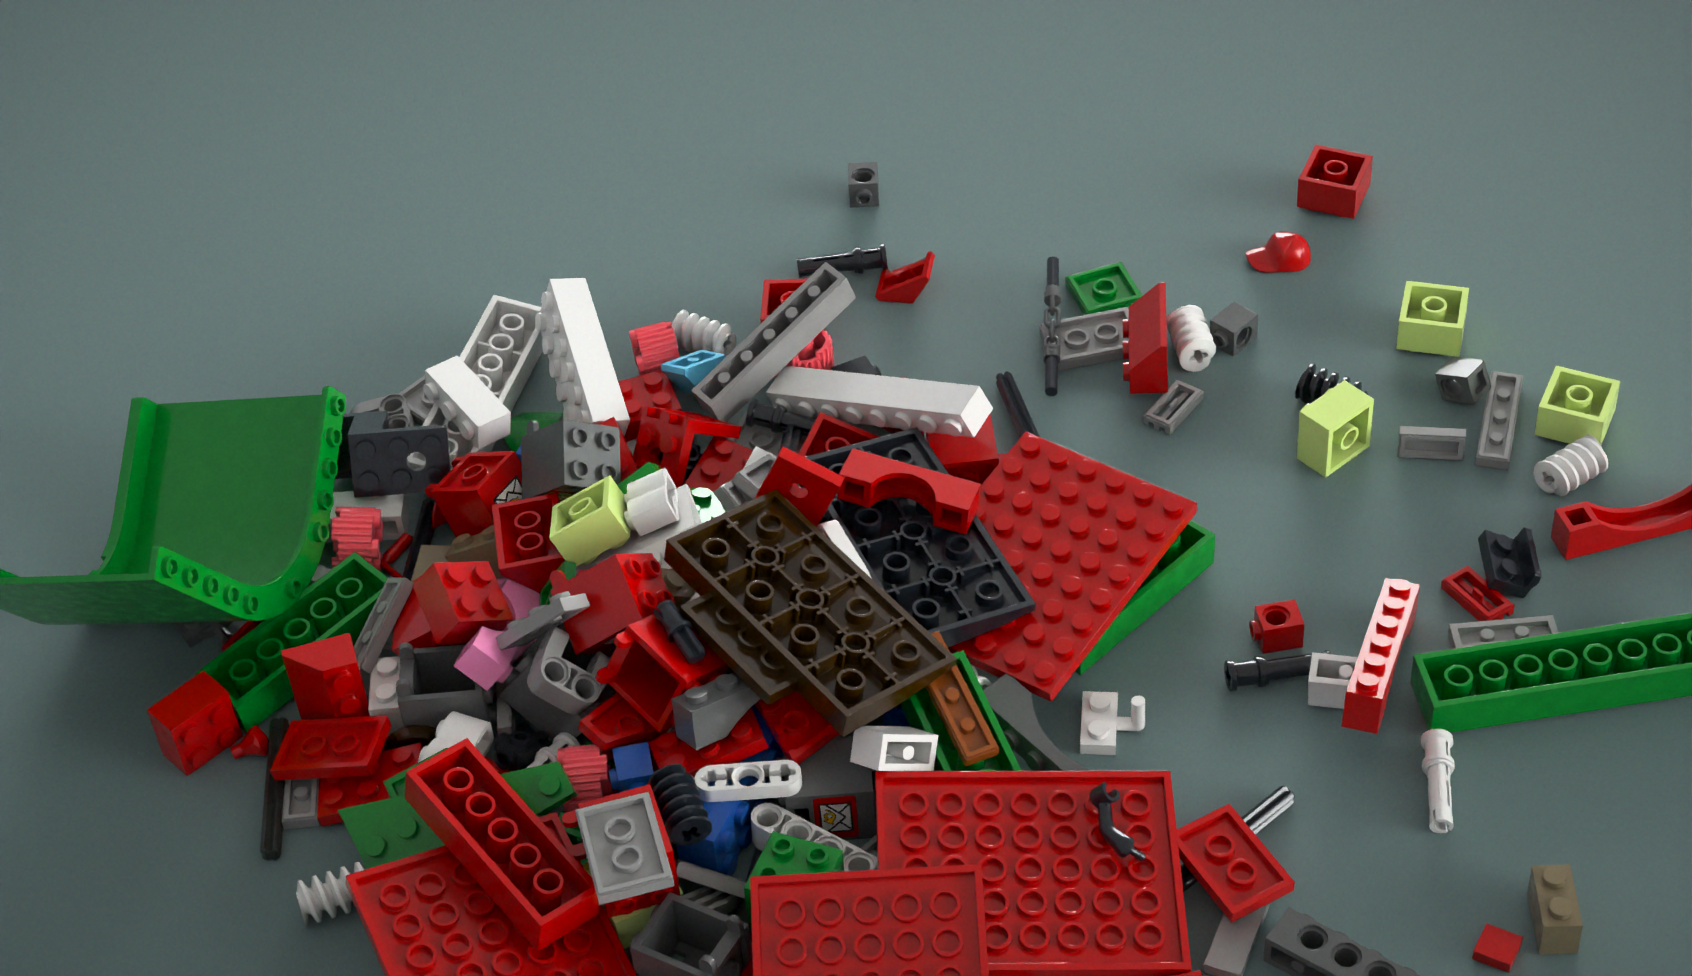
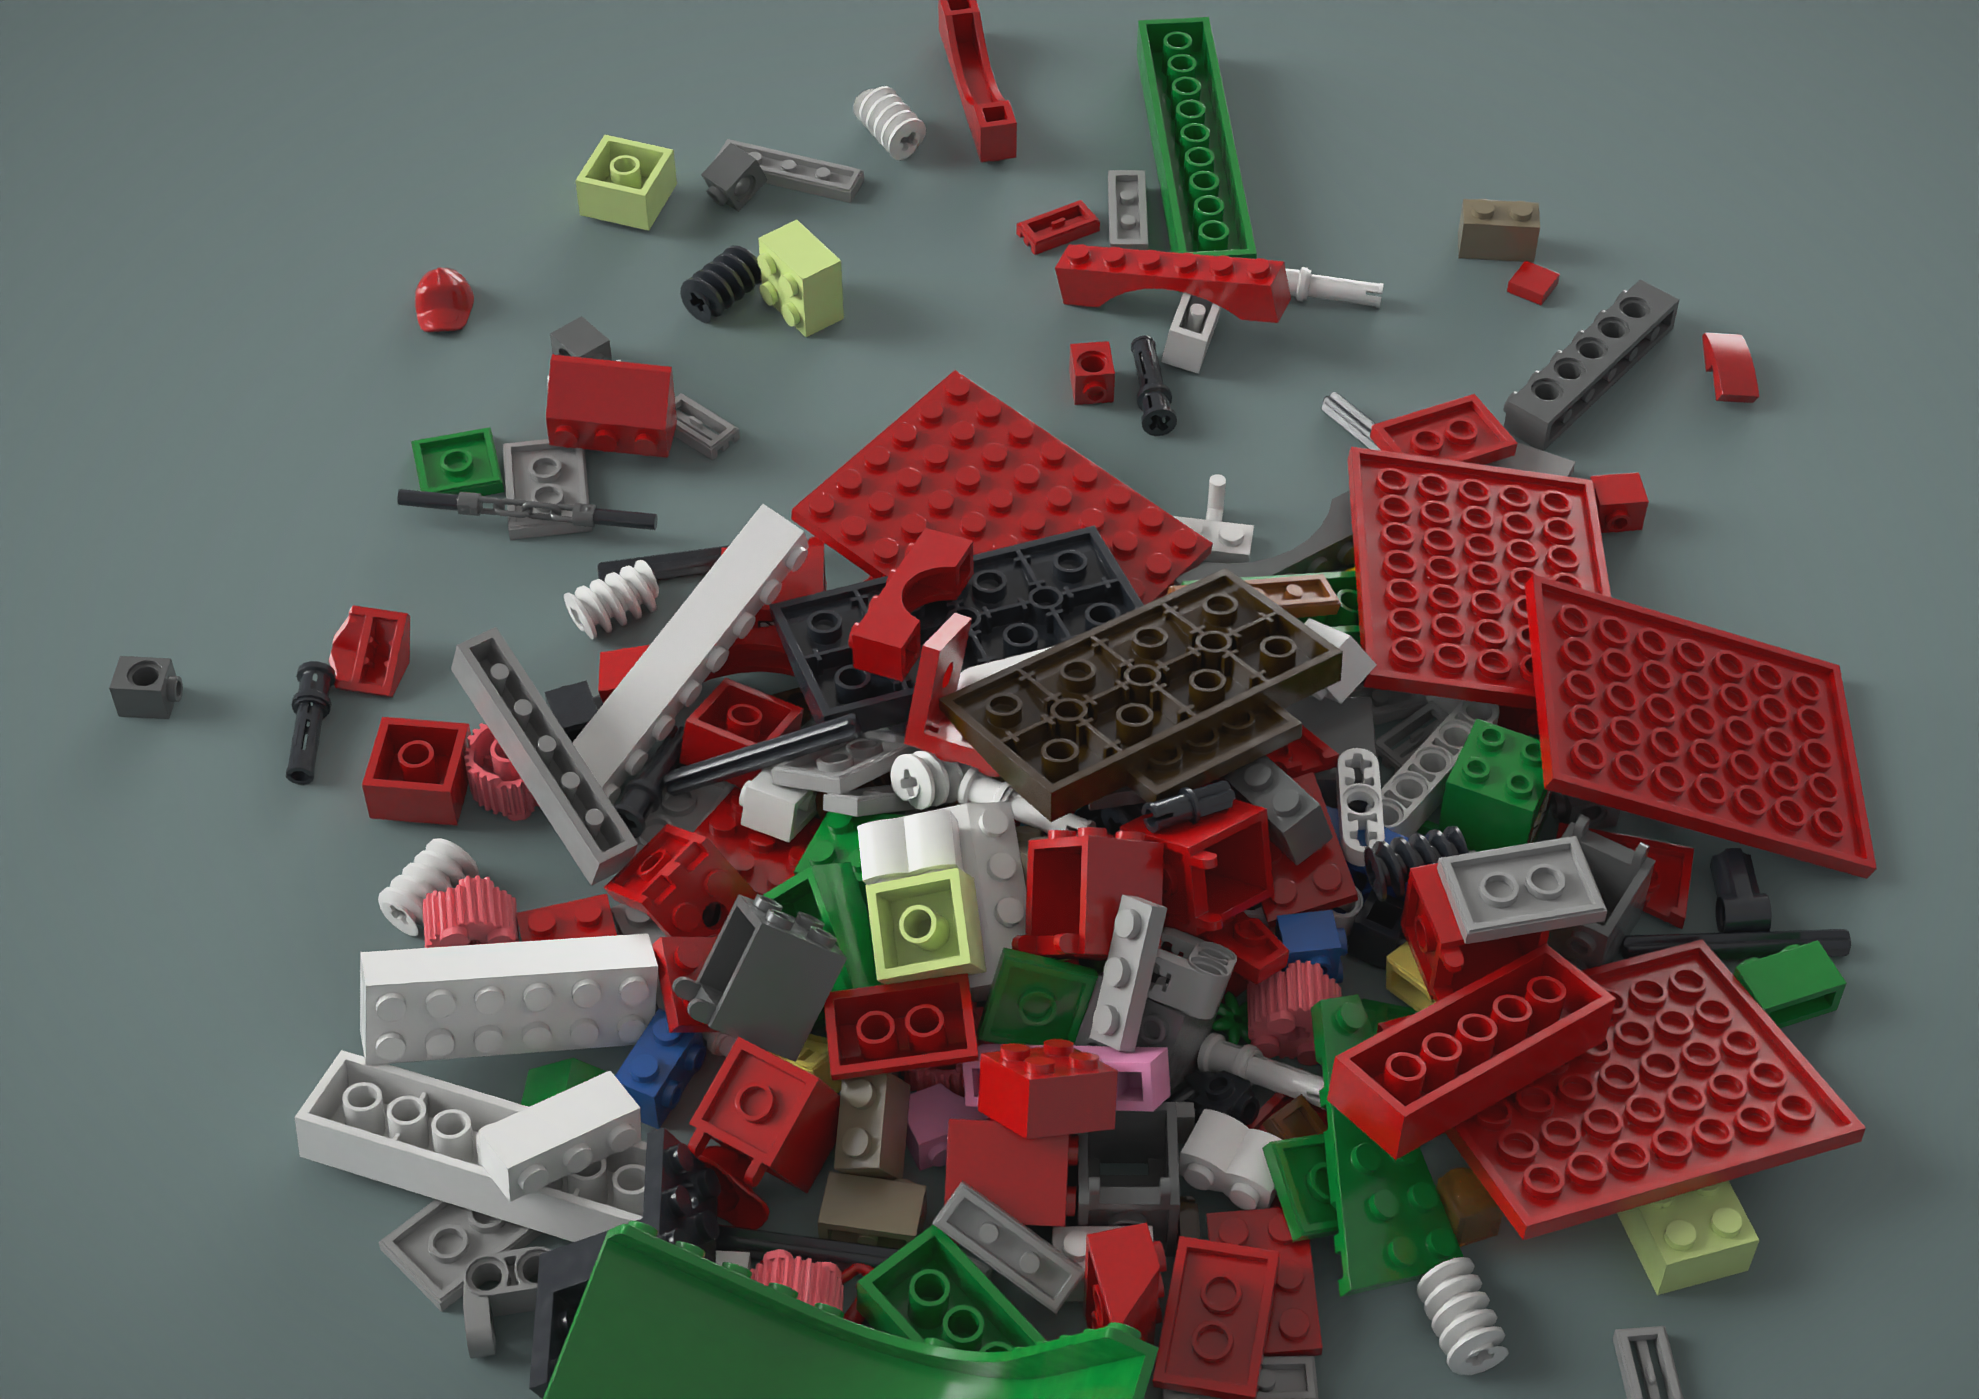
camera: 90 degrees left, 5 degrees up
medium azure slope [661,349,726,395] -> none
black piece [1089,782,1145,861] -> none
red brick [1297,144,1373,219] -> none
light grey tile [1397,426,1466,460] -> none
black bracket [1478,527,1541,598] -> none
yellowish green brick [1534,366,1620,445] -> none
none -> white piece [564,560,659,639]

